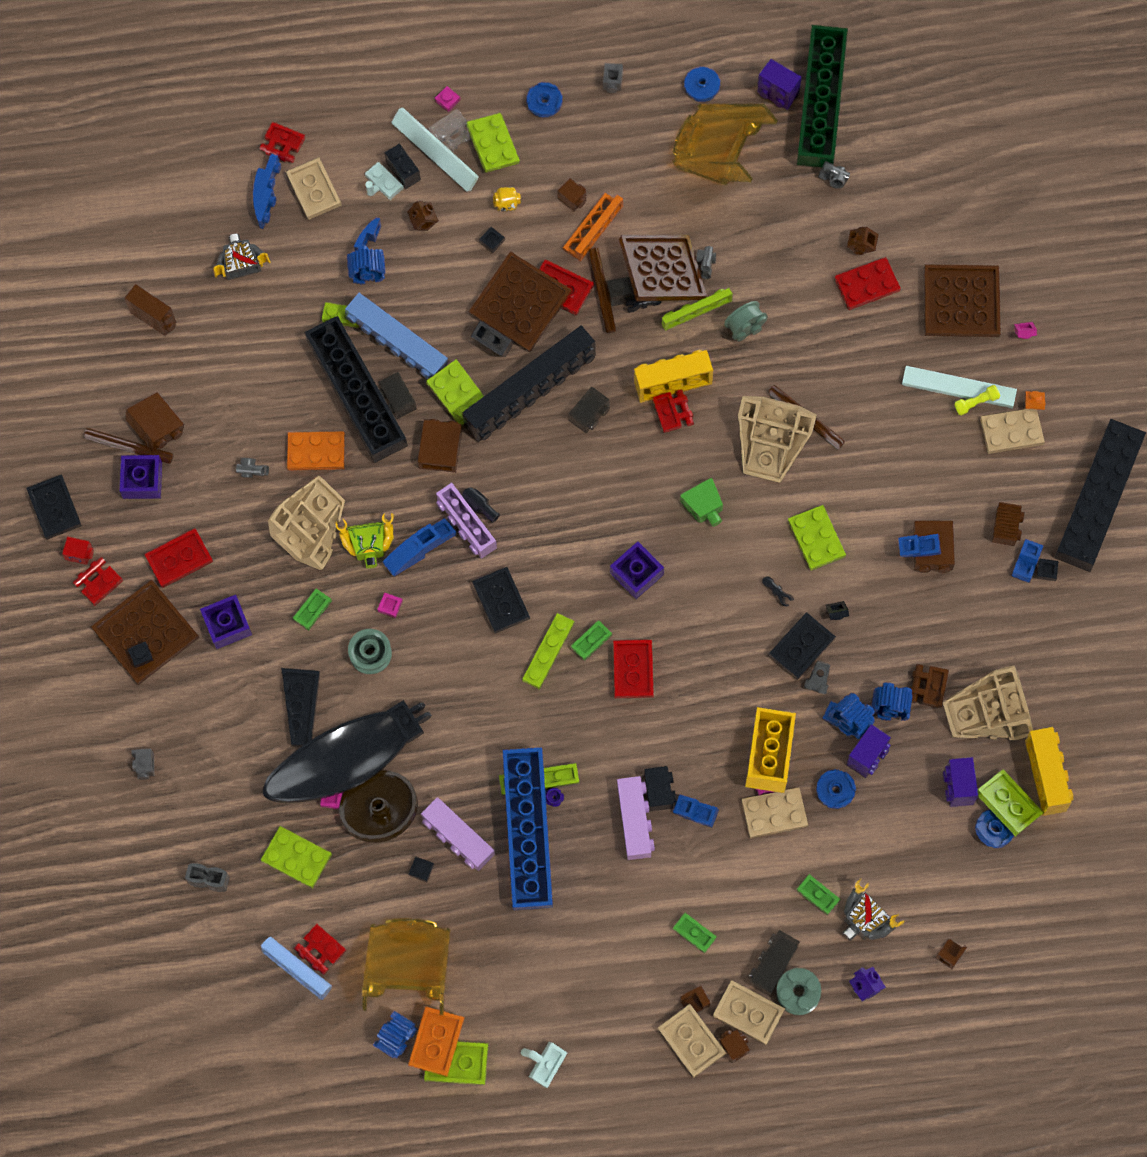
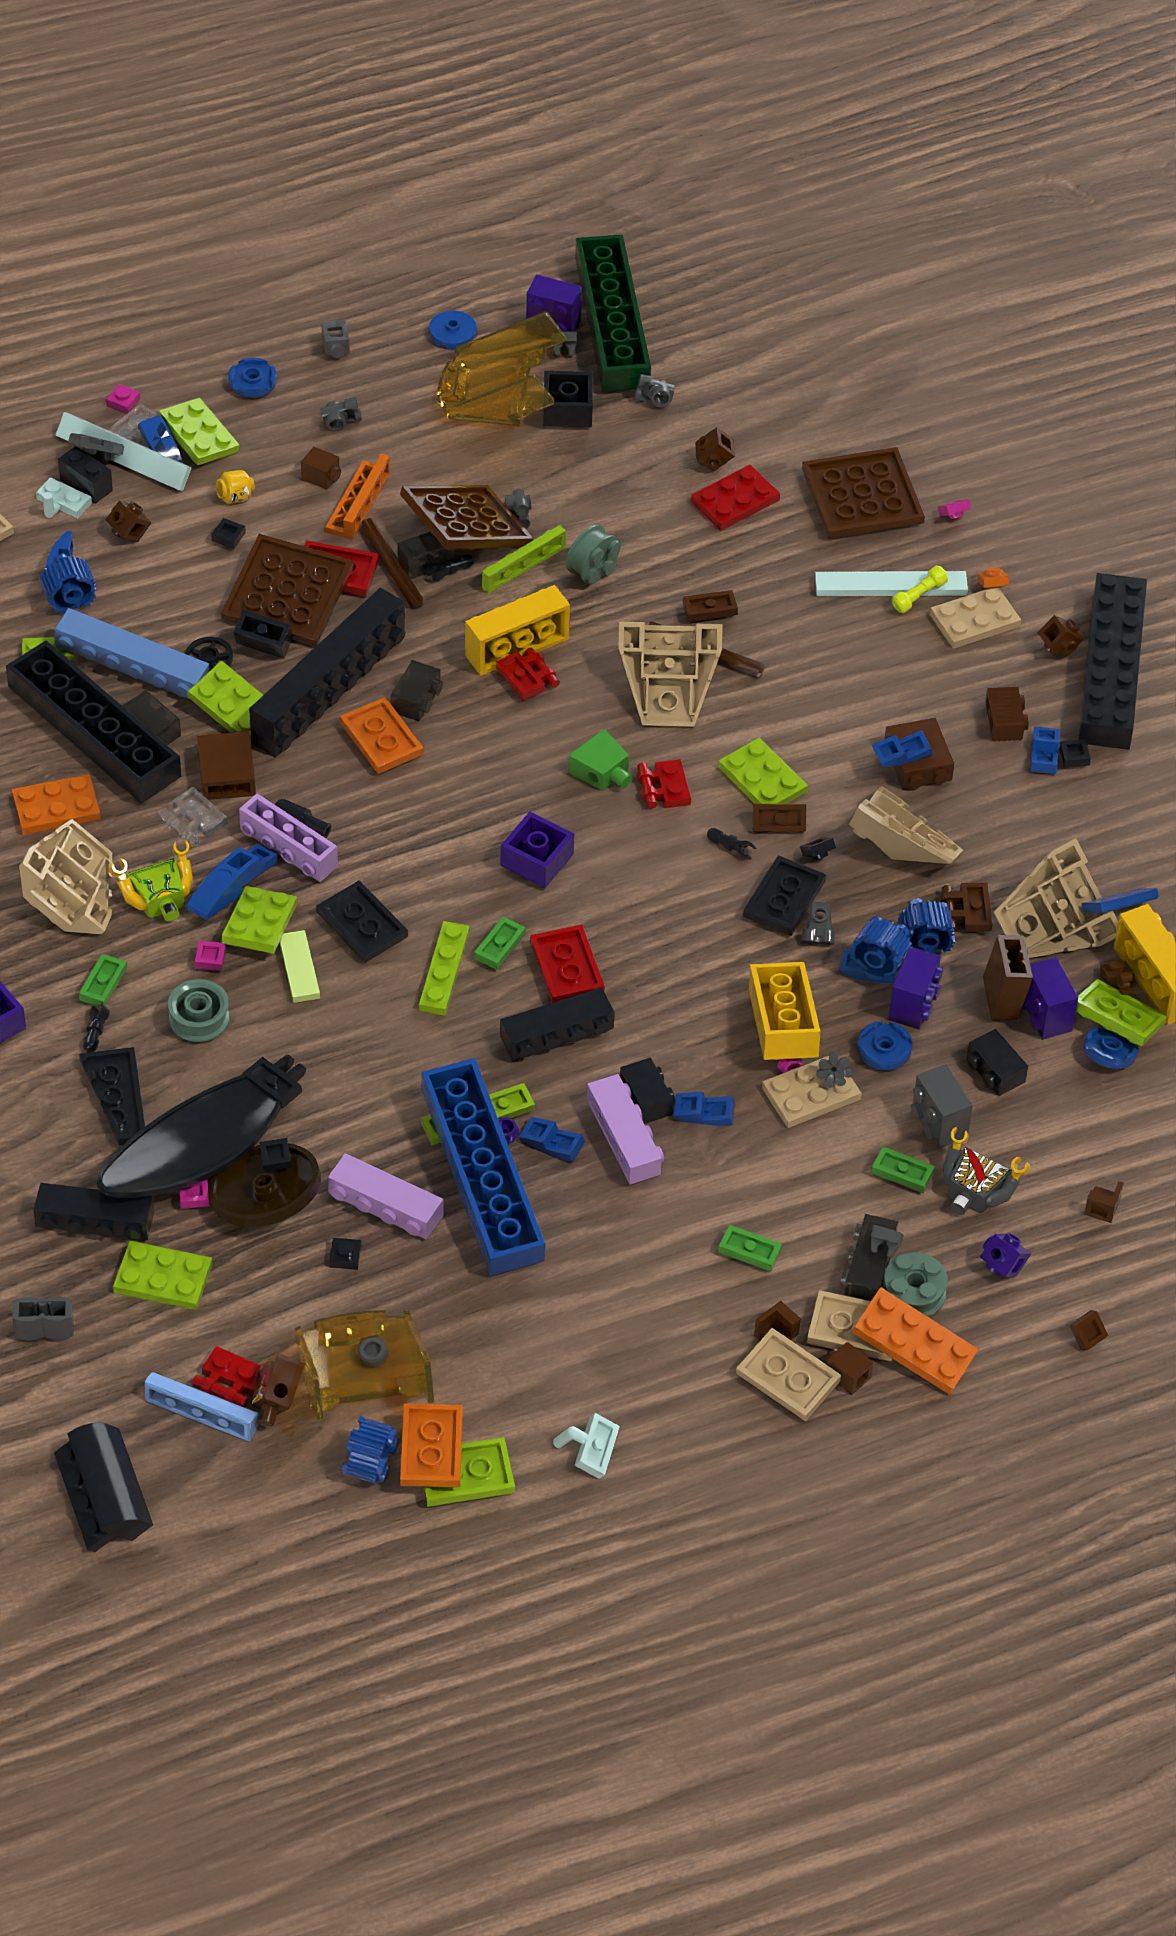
camera: 20 degrees left, 20 degrees down
none -> black brick [33,1183,154,1240]
none -> black brick [54,1423,153,1552]
none -> dark grey plate [68,433,125,461]
none -> black piece [83,1003,110,1053]
none -> slope [138,415,182,463]
none -> clear plate [159,787,228,847]
none -> black wheel [185,637,233,672]
none -> lime plate [222,886,297,954]
none -> reddish brown torso [251,1353,305,1427]
none -> black plate [259,1138,292,1172]
none -> yellowish green tile [279,930,320,1003]
none -> dark grey plate [321,397,362,431]
none -> orange plate [340,697,424,774]
none -> dark grey tile [358,1337,388,1367]
none -> black brick [500,988,615,1060]
none -> blue slope [519,1117,585,1162]
none -> black brick [543,371,593,427]
none -> dark grey tile [552,331,577,357]
none -> red plate [636,759,691,808]
none -> reddish brown plate [683,590,738,622]
none -> reddish brown plate [753,804,806,831]
none -> dark grey plant [816,1052,853,1088]
none -> tan wedge [849,786,964,864]
none -> orange plate [851,1287,979,1395]
none -> dark grey tile [871,1225,904,1258]
none -> dark grey brick [911,1064,973,1149]
none -> black brick [966,1029,1028,1096]
none -> reddish brown brick [983,935,1033,1020]
none -> reddish brown brick [1037,615,1084,657]
none -> reddish brown plate [1070,1310,1108,1351]
none -> blue tile [1082,888,1159,913]
none -> reddish brown plate [1100,960,1135,994]

